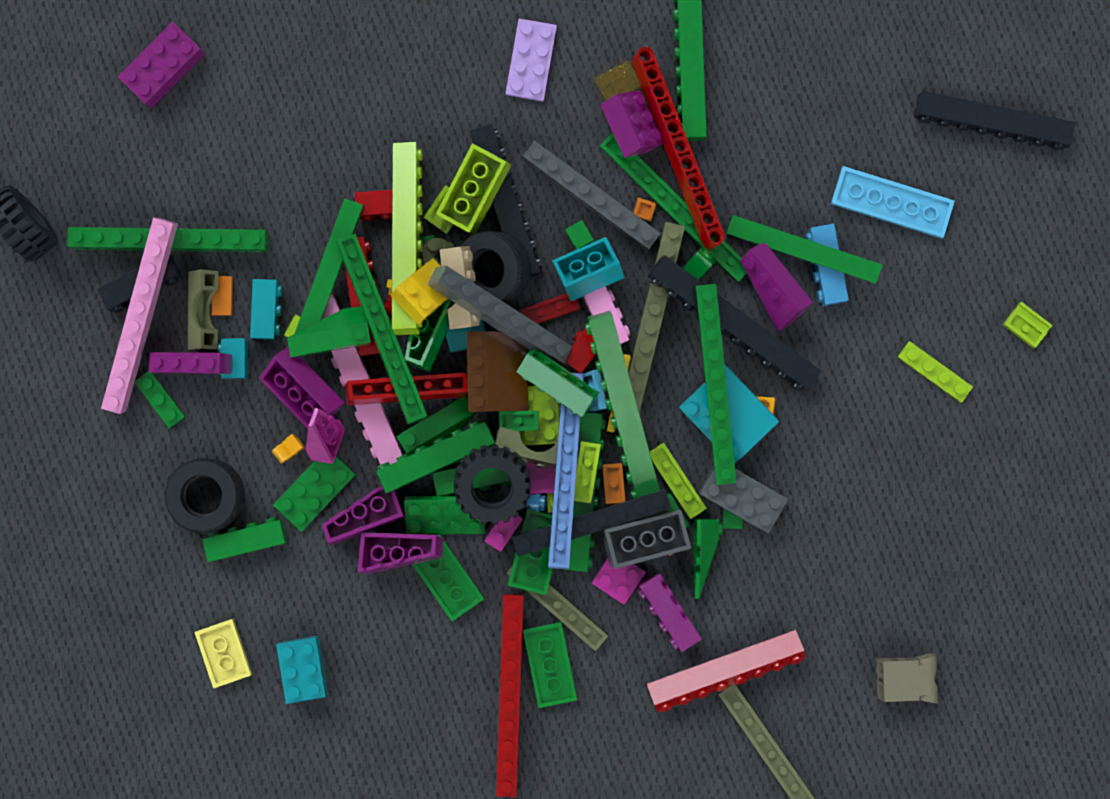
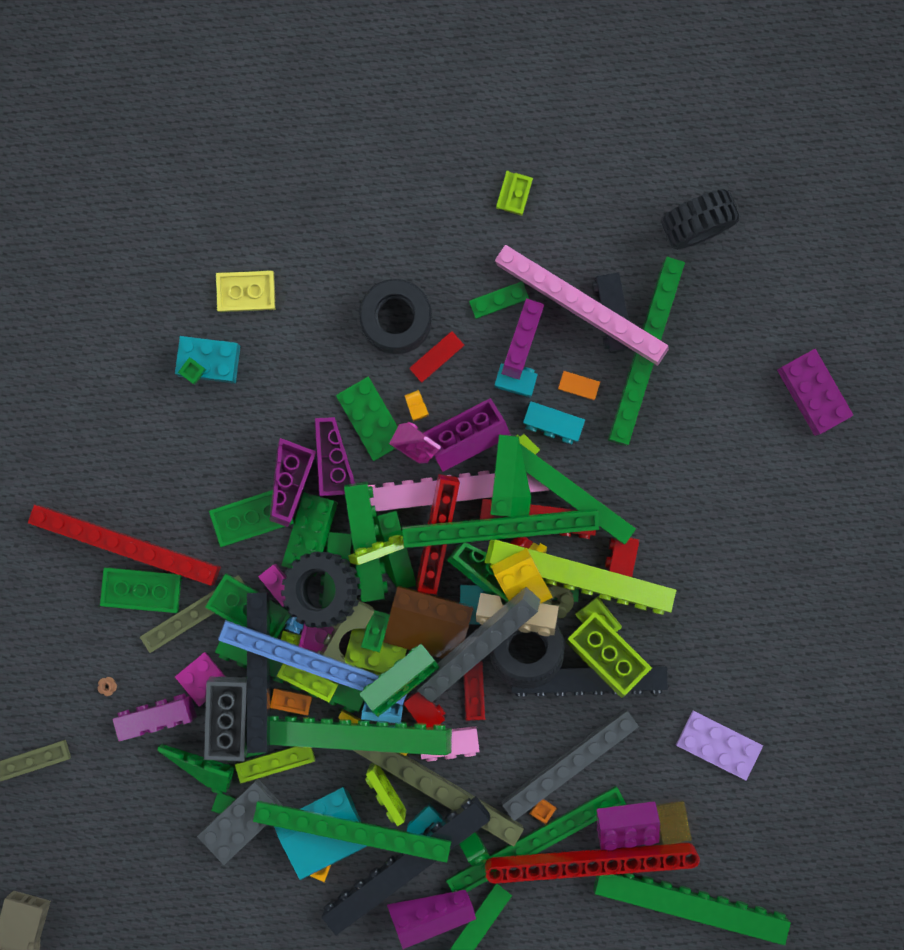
camera: 110 degrees right, 0 degrees up
olive arch [188,269,218,351] -> none
green brick [202,517,288,562] -> none
teal brick [552,237,625,301] -> none
green brick [565,220,594,250] -> none
brick [647,630,805,712] -> none
none -> nougat plate [98,677,117,696]
none -> green plate [178,357,206,385]
none -> lime plate [348,535,404,565]
none -> lime plate [365,763,407,827]
none -> teal leg [407,803,443,834]
none -> red tile [409,331,465,383]
none -> lime plate [496,171,533,216]

